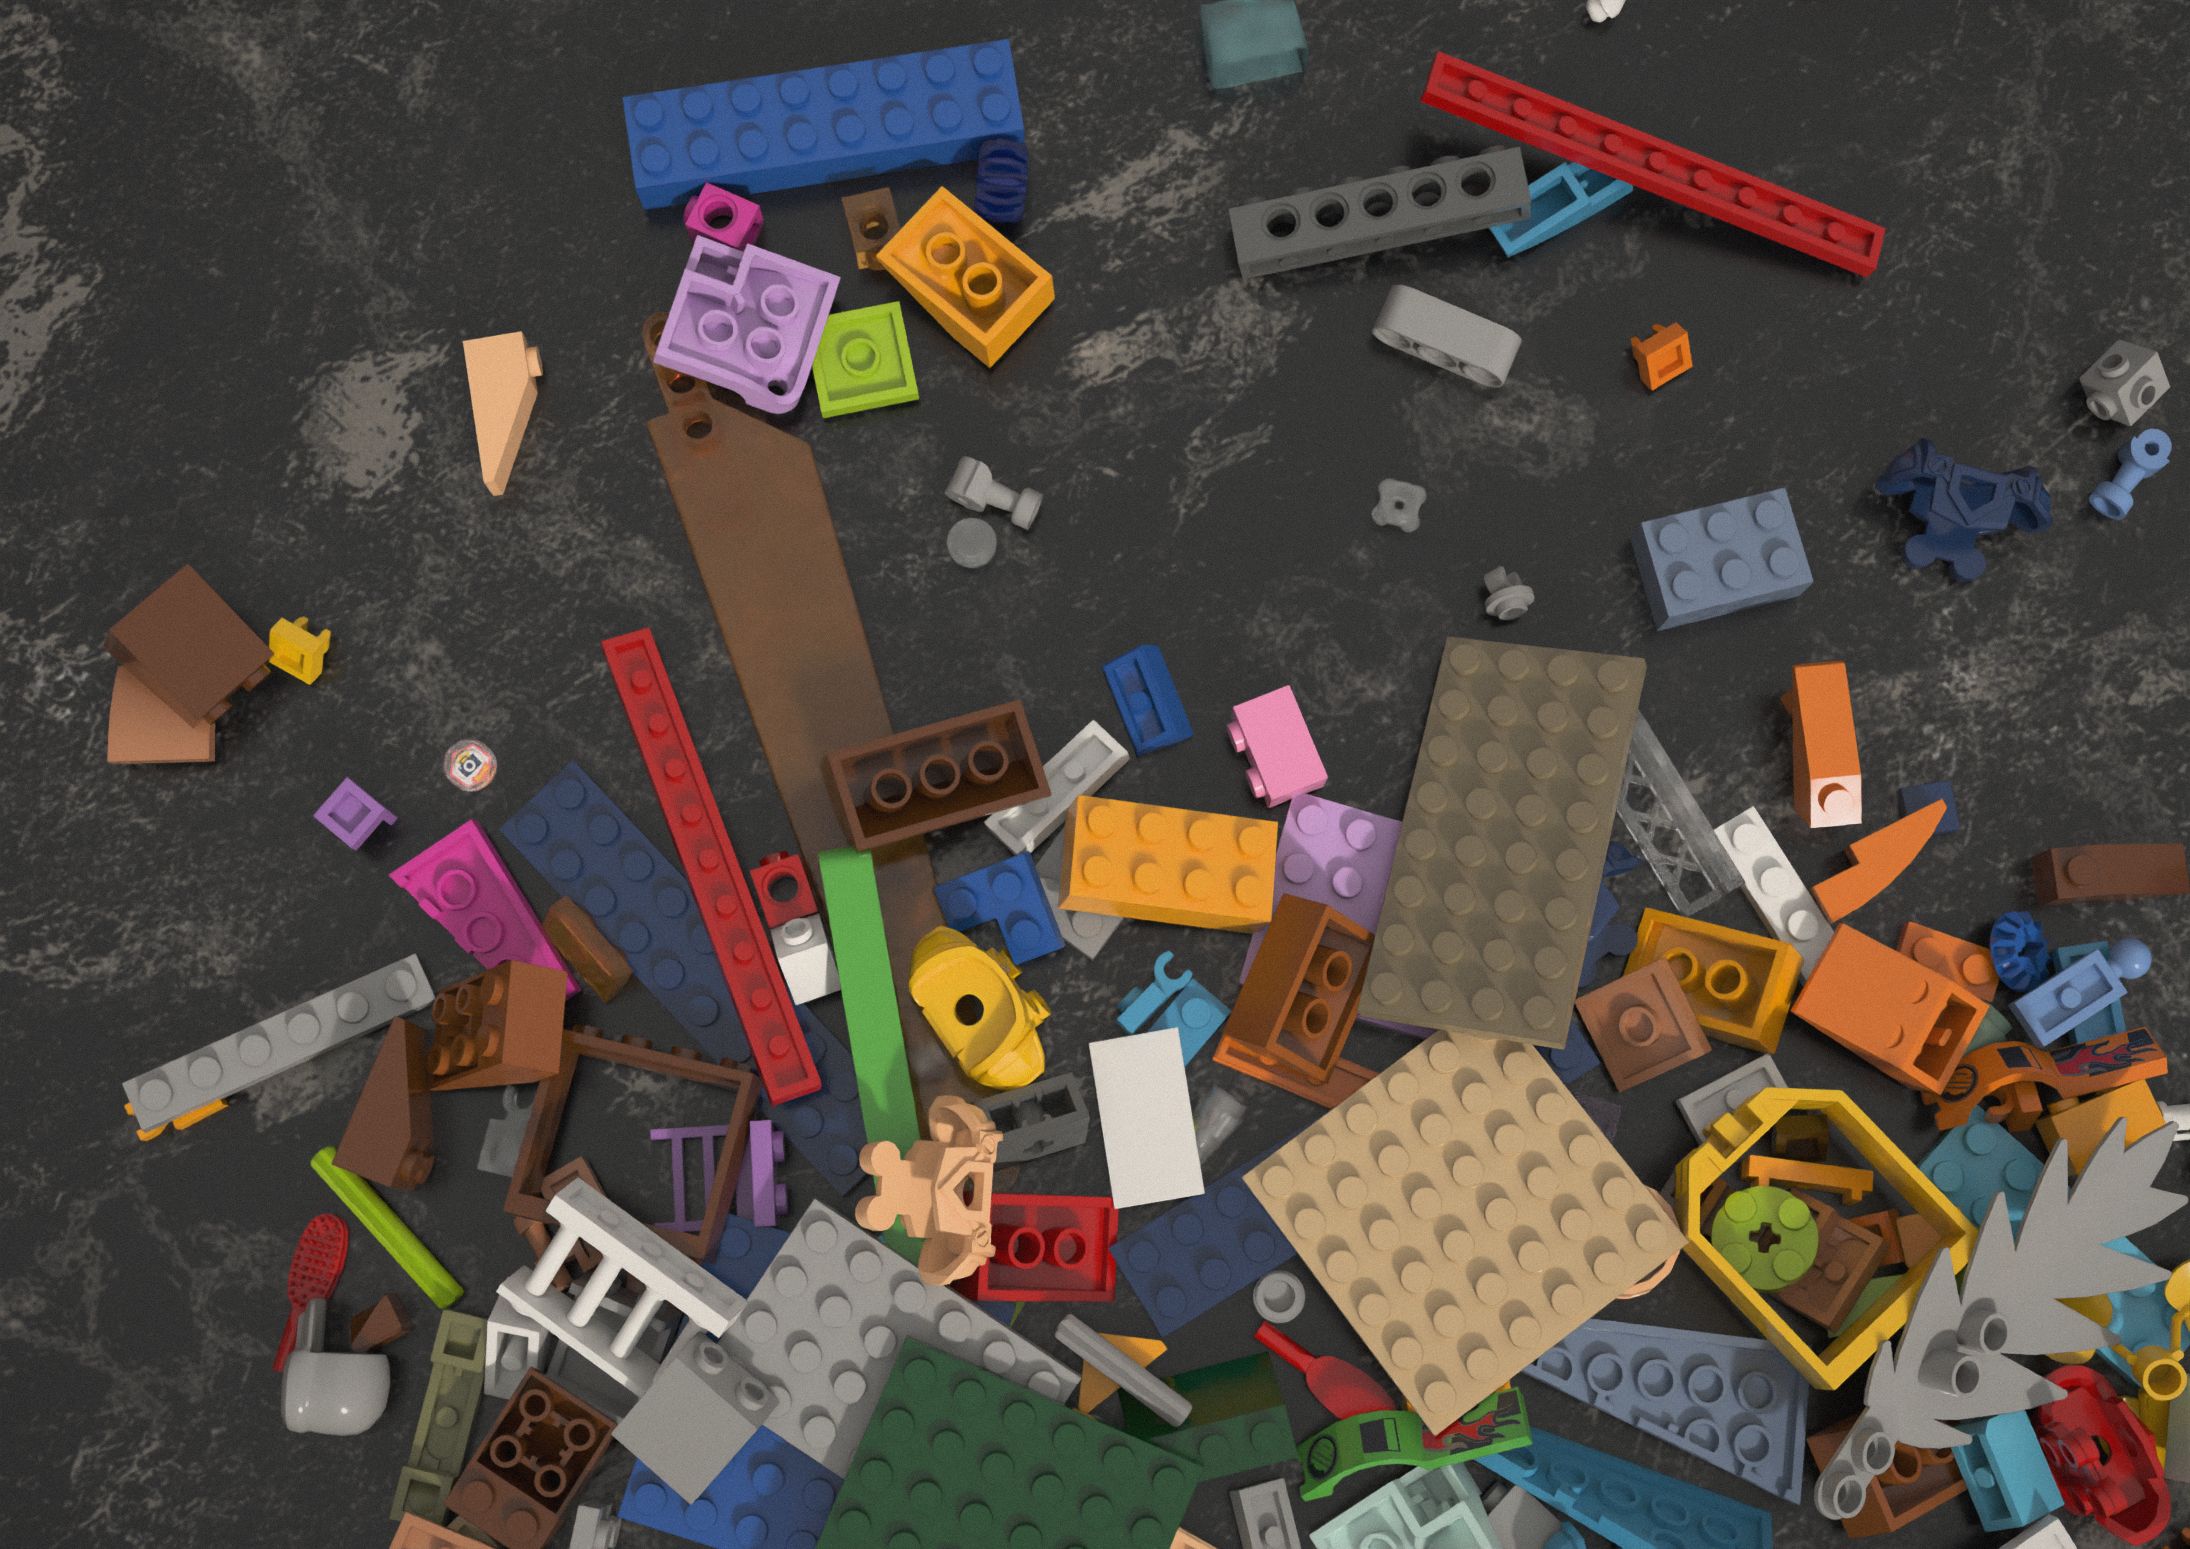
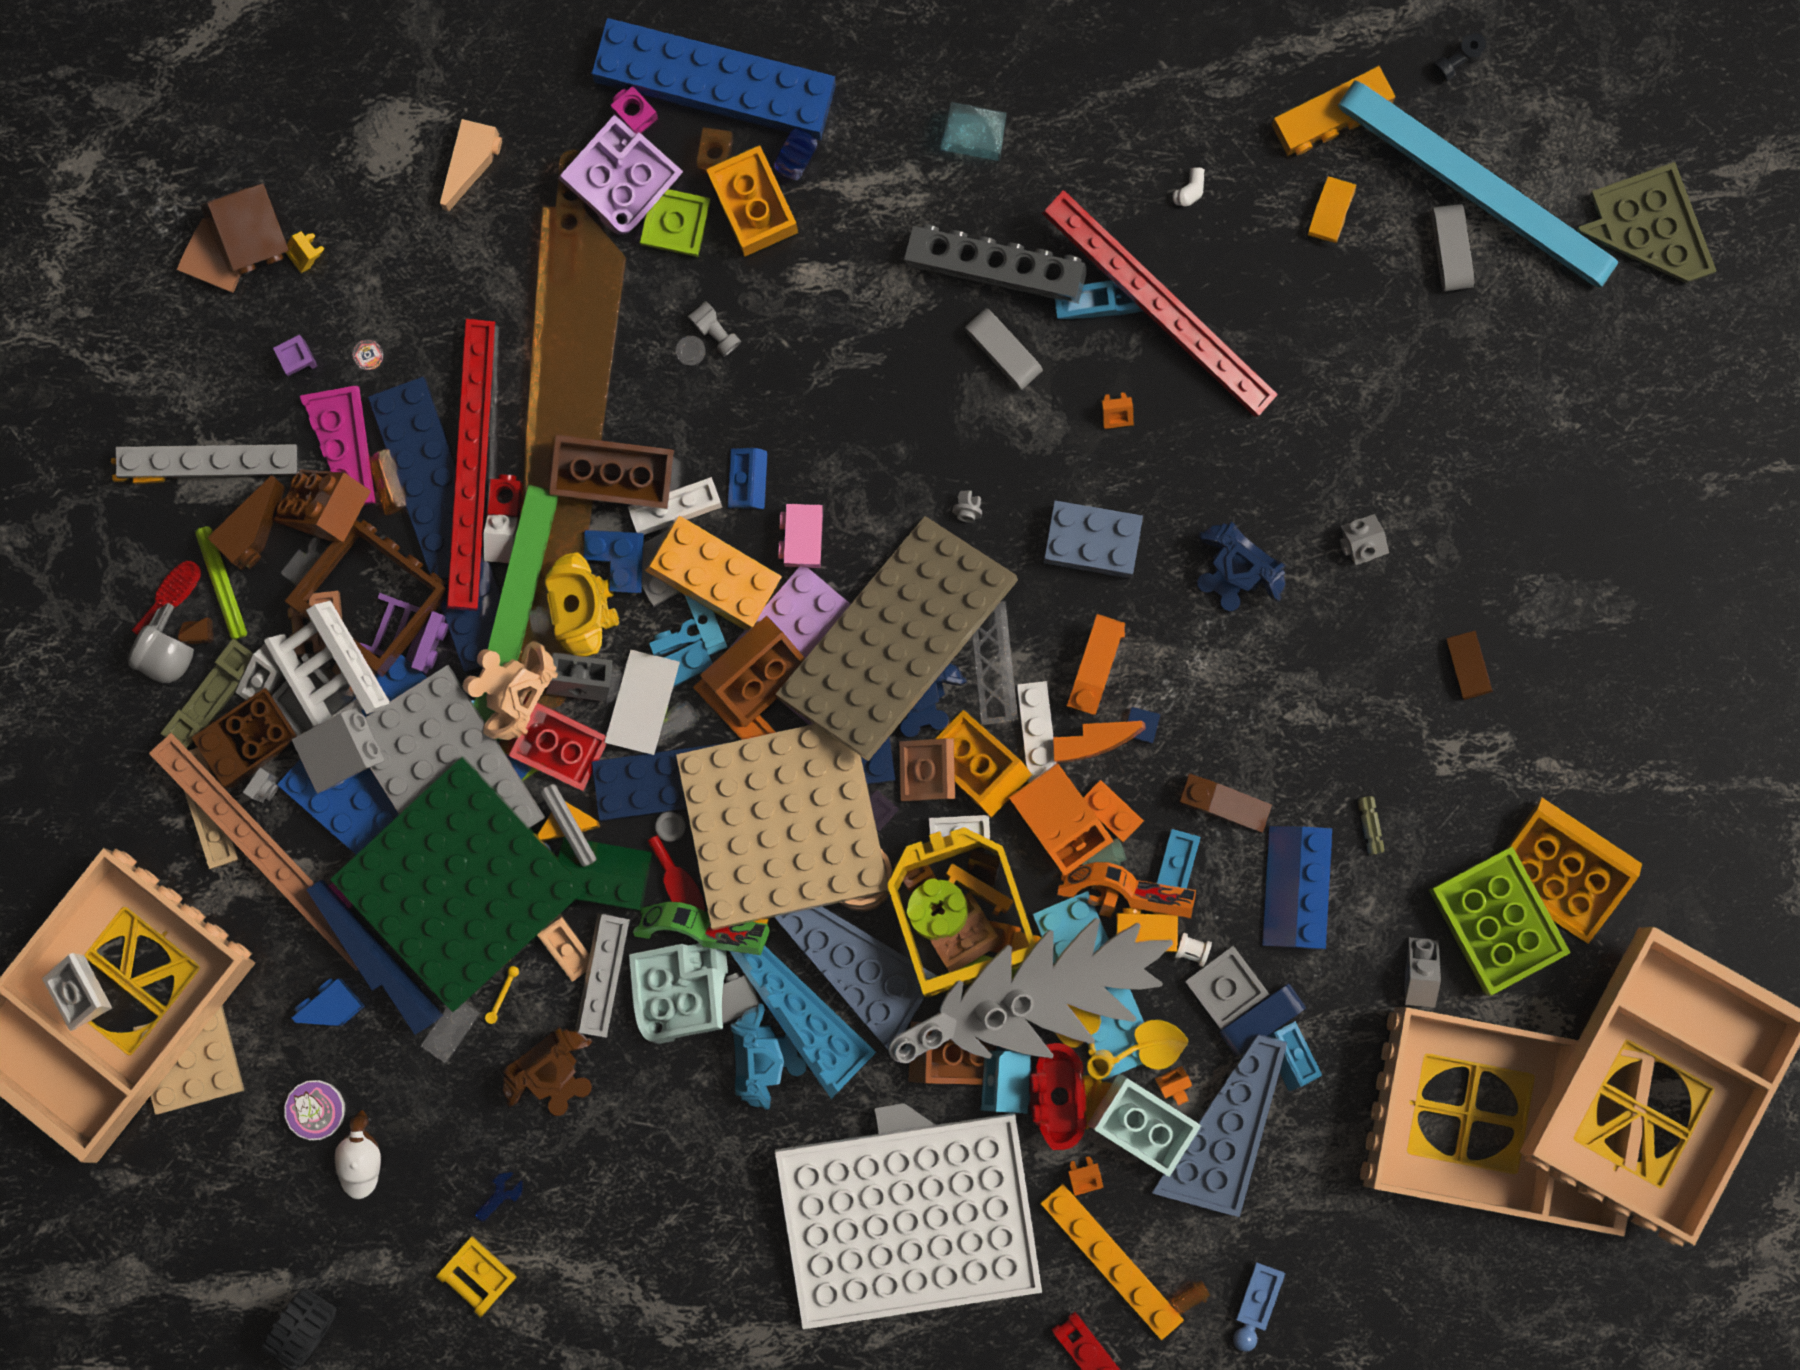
camera: 30 degrees right, 5 degrees up
clear plate [1372,478,1427,532] -> none
blue gear [1990,911,2052,992] -> none
medium blue plate [2008,938,2152,1049] -> none
medium blue leg [2089,428,2172,520] -> none
none -> medium azure piece [684,594,728,656]

